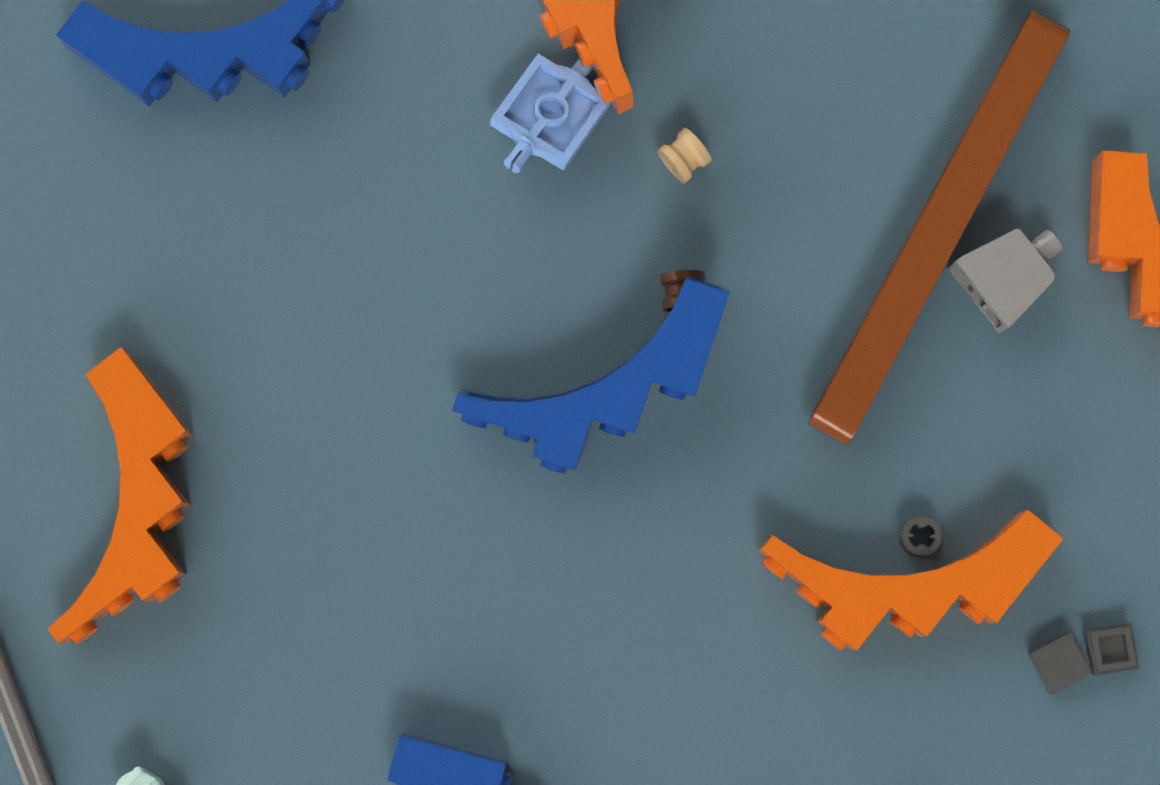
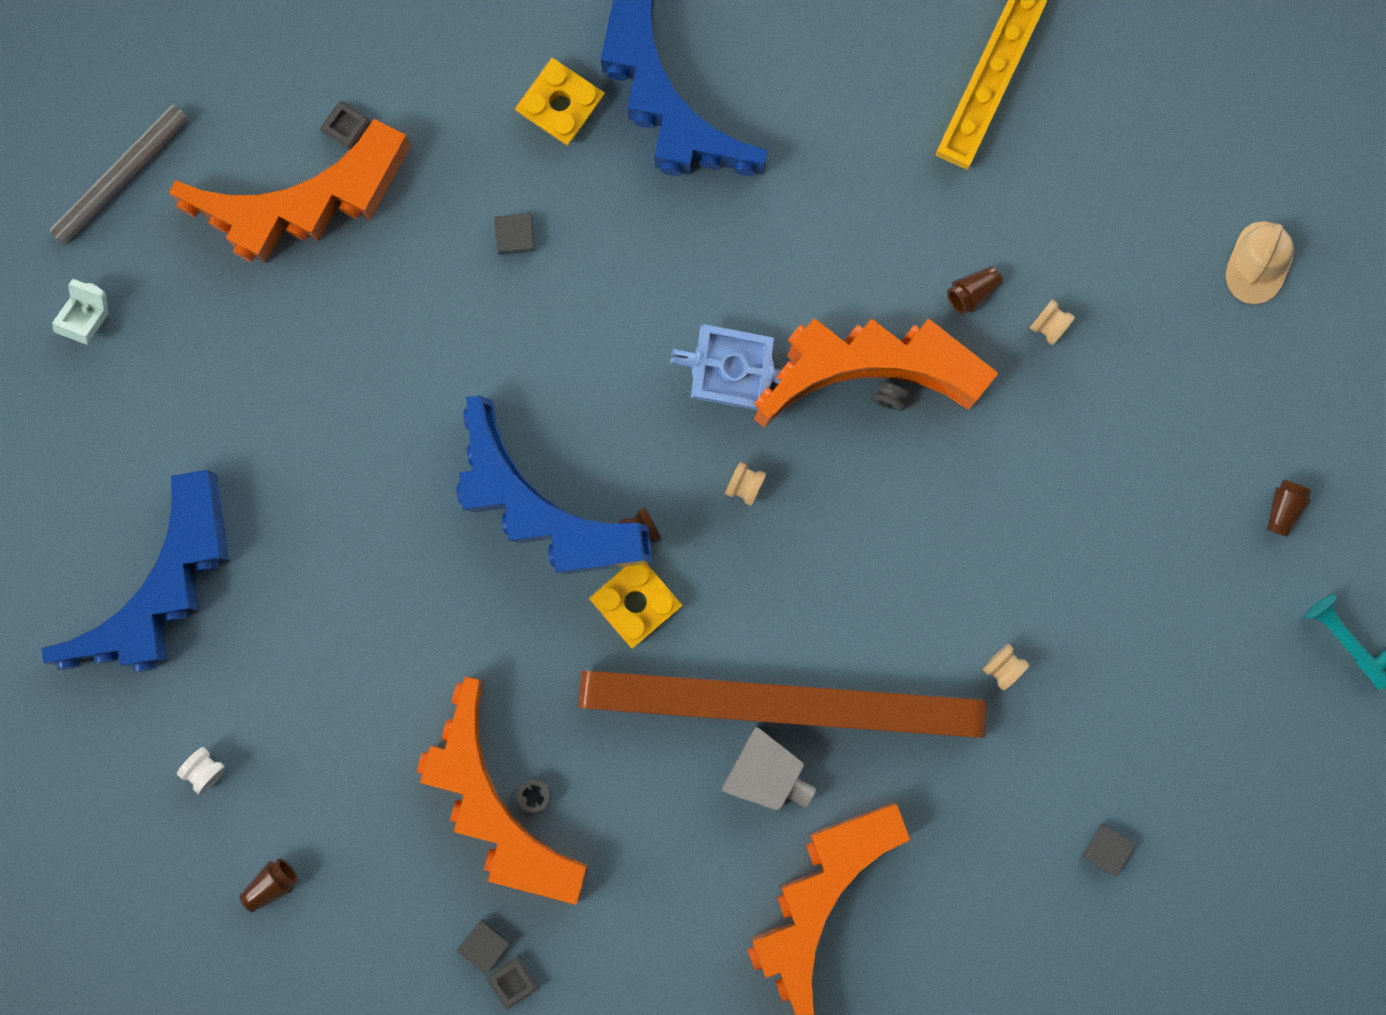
camera: 65 degrees right, 0 degrees up
none -> dark grey tile [320,100,371,150]
none -> dark grey tile [495,213,535,255]
none -> yellow piece [515,58,605,146]
none -> yellow piece [589,564,683,649]

